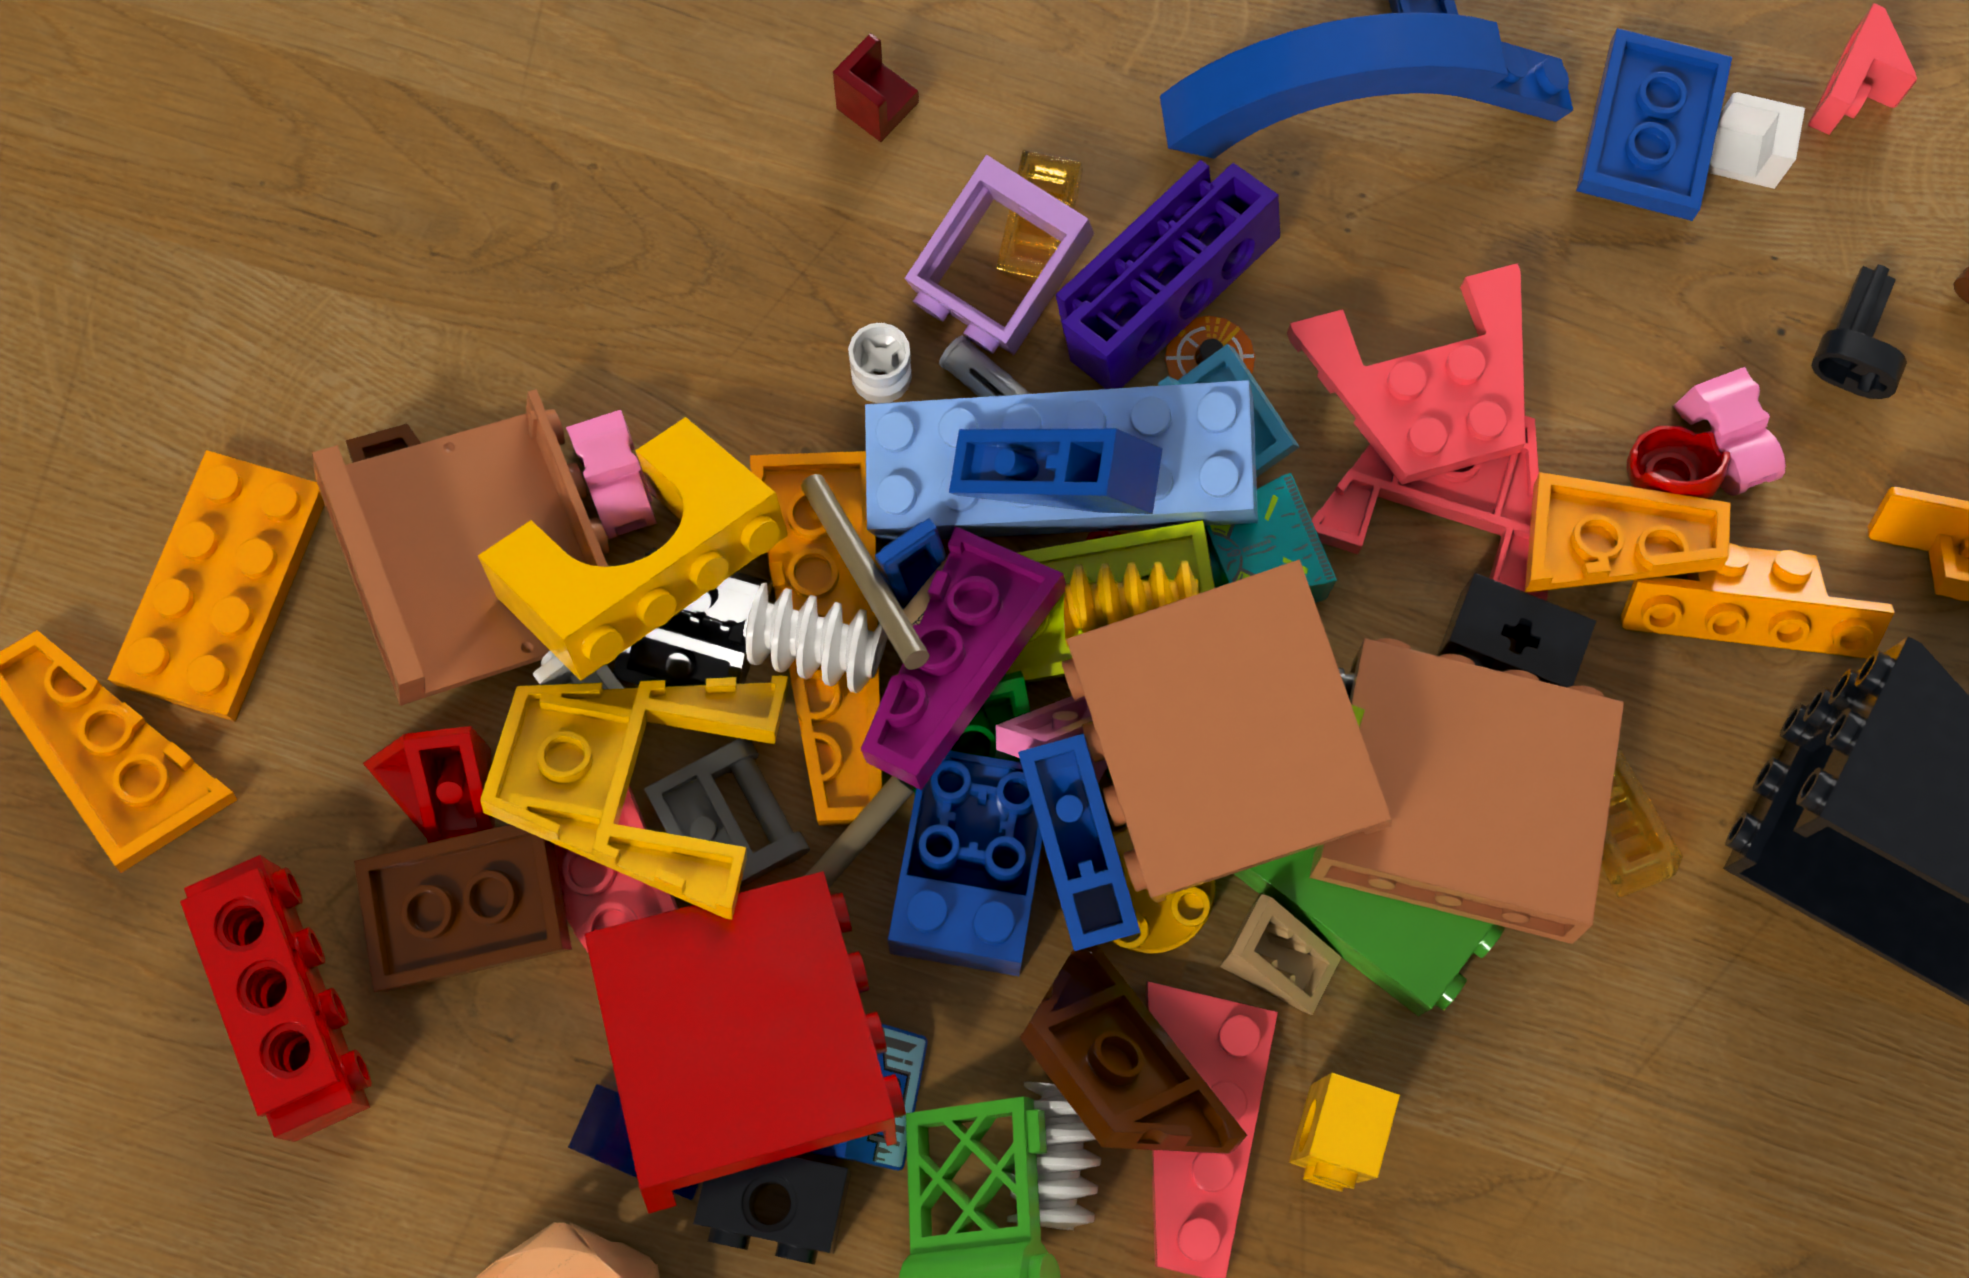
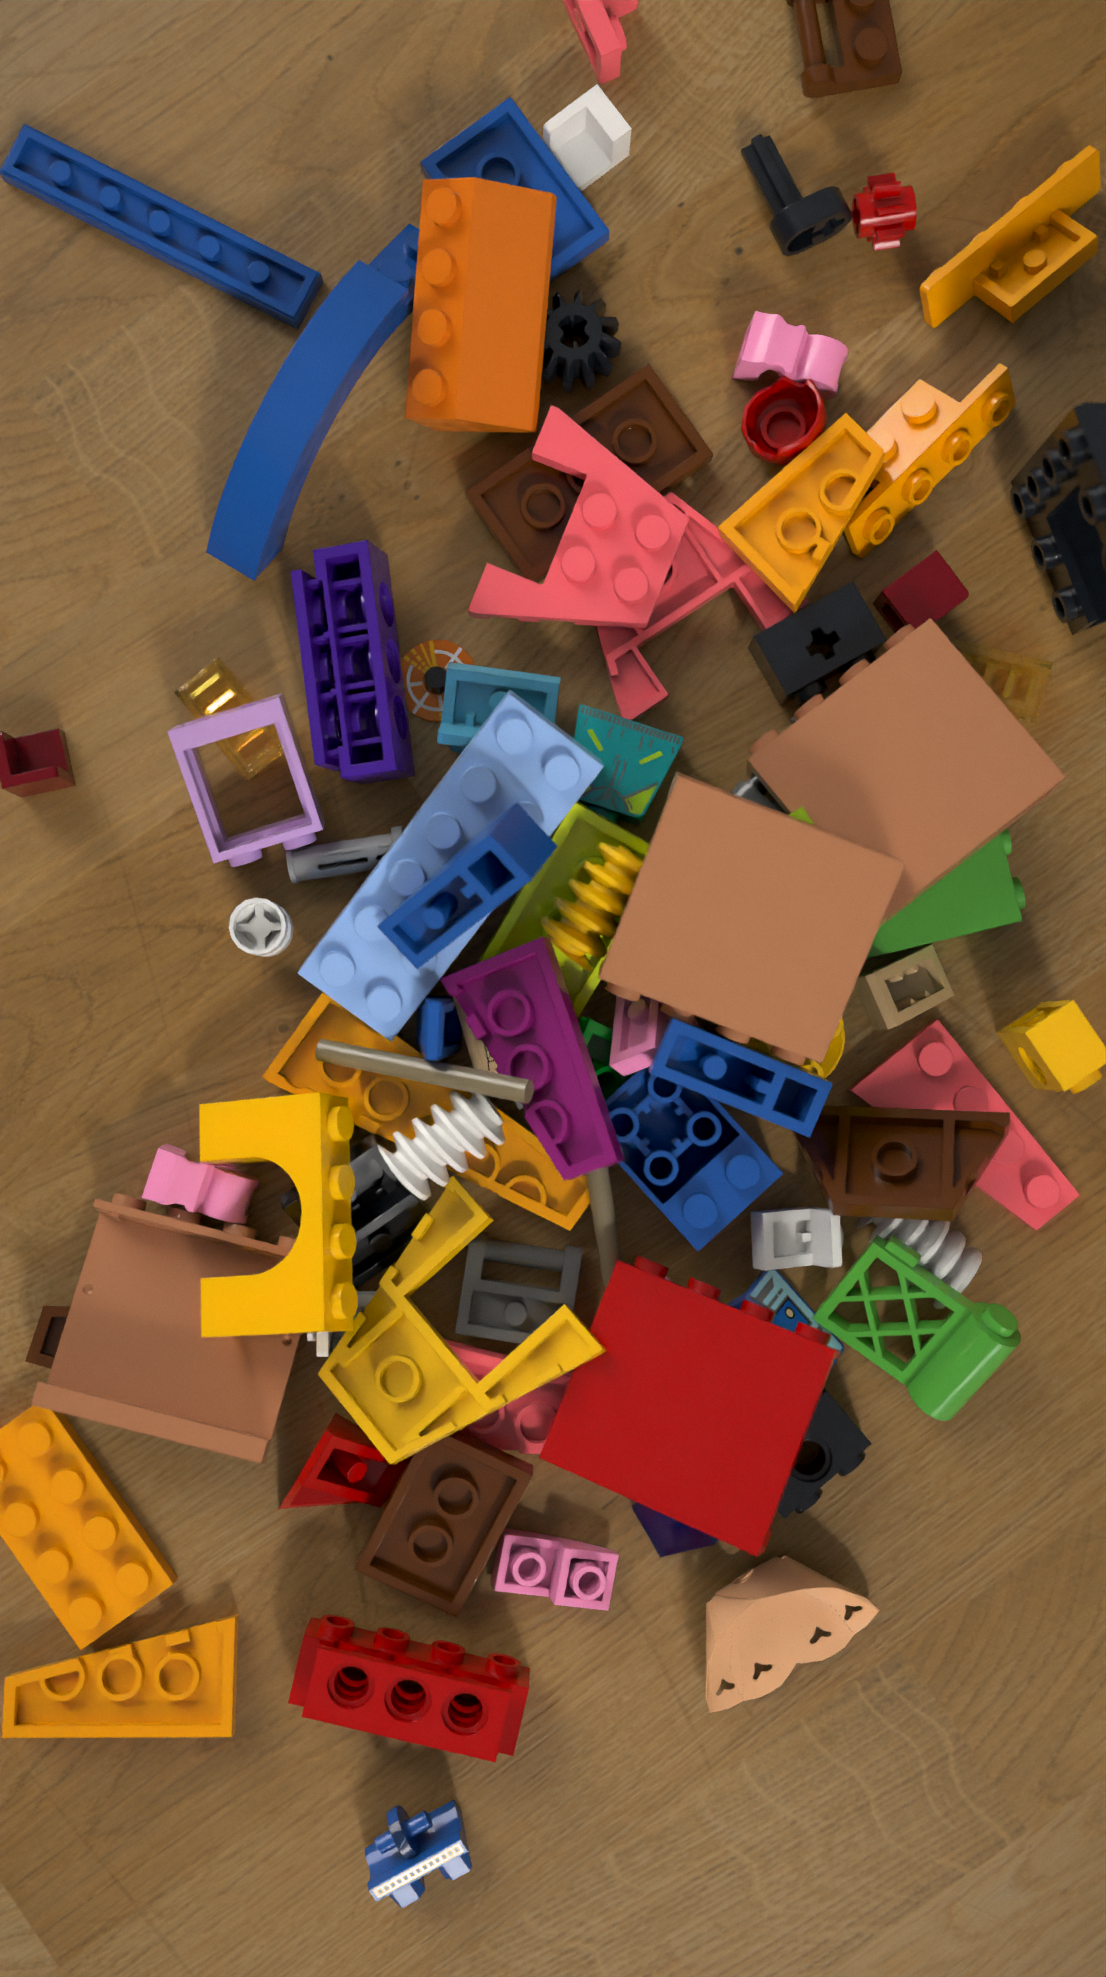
camera: 55 degrees left, 15 degrees up
none -> blue hips [364,1799,472,1908]
none -> orange slope [405,177,557,433]
none -> reddish brown plate [465,363,713,583]
none -> bright pink slope [490,1528,619,1611]
none -> black gear [542,289,621,393]
none -> white bracket [750,1206,844,1271]
none -> red gear [851,172,917,251]
none -> dark red panel [872,550,969,633]

